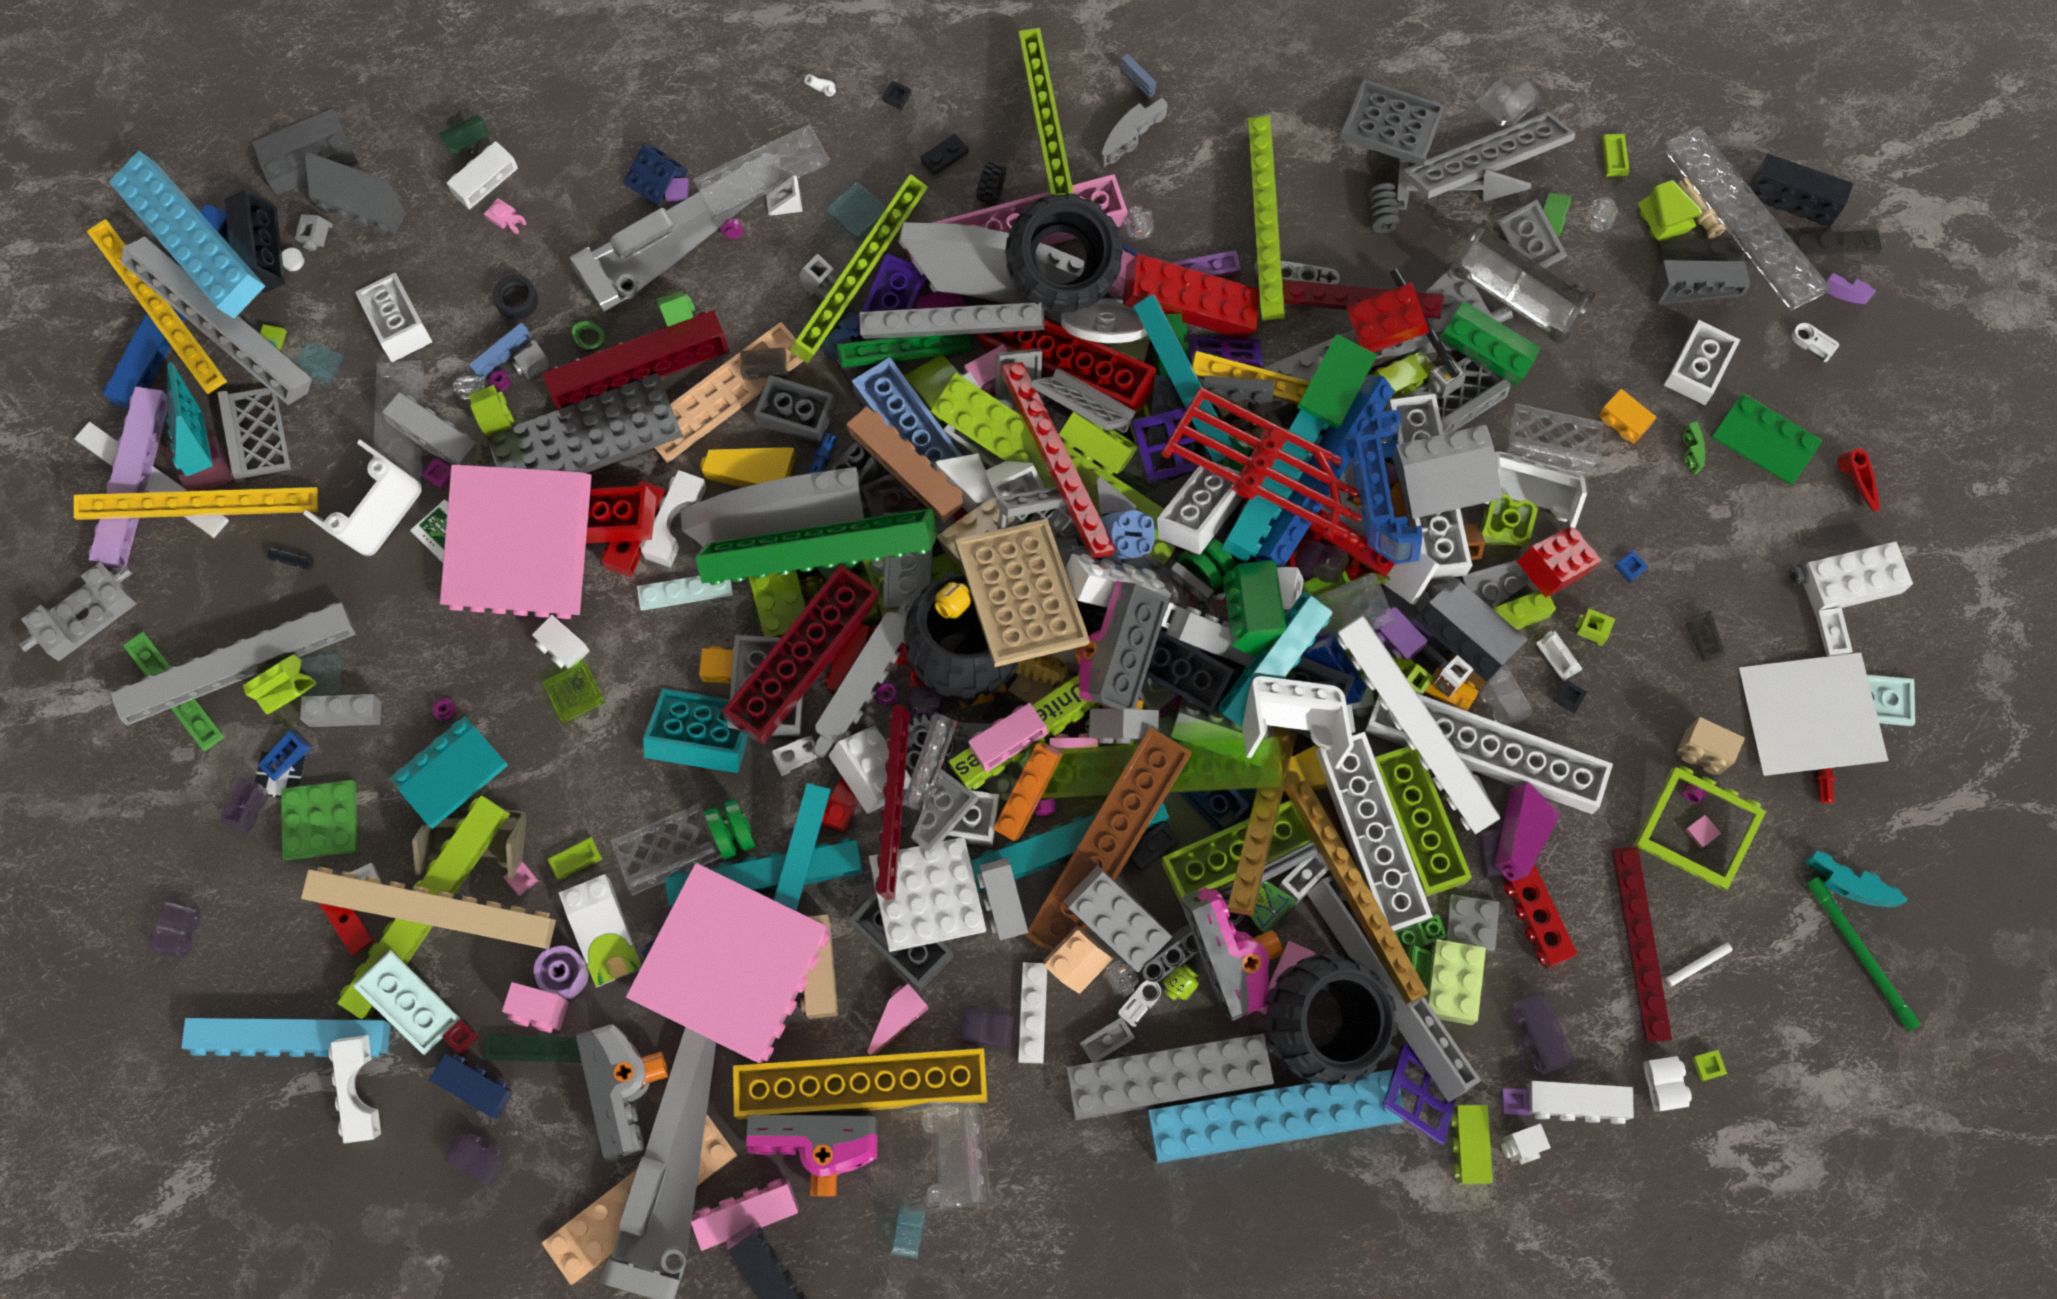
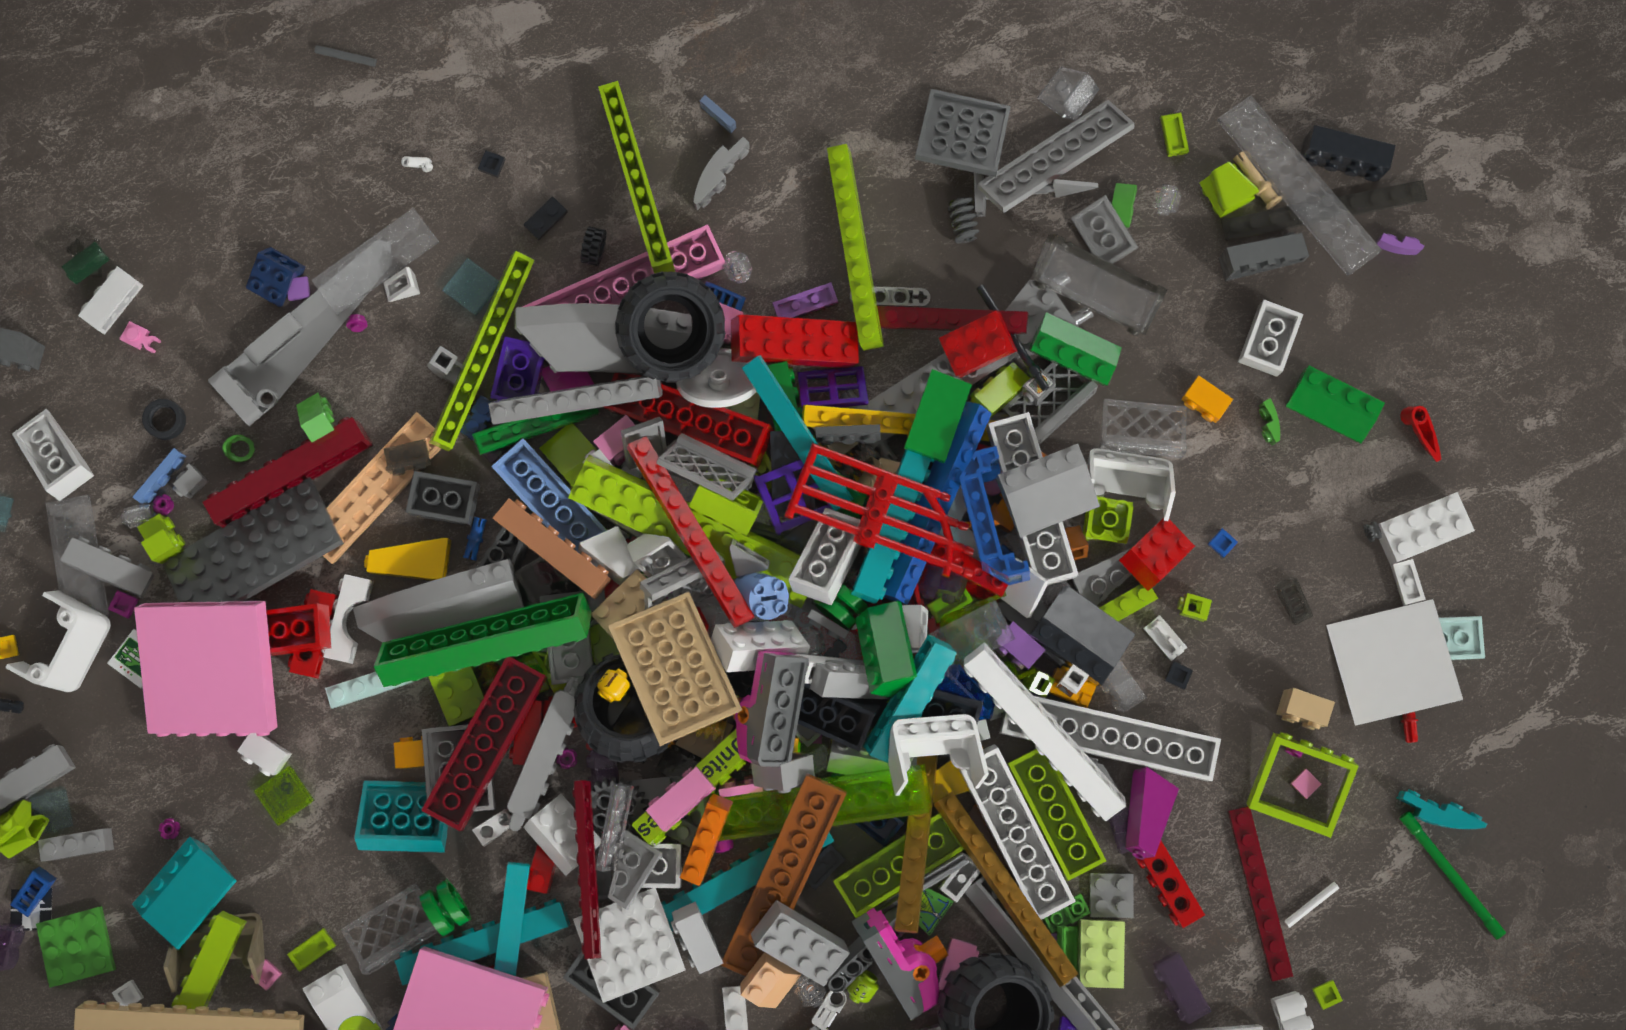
camera: 10 degrees left, 10 degrees up
white piece [1792,323,1839,362] -> none

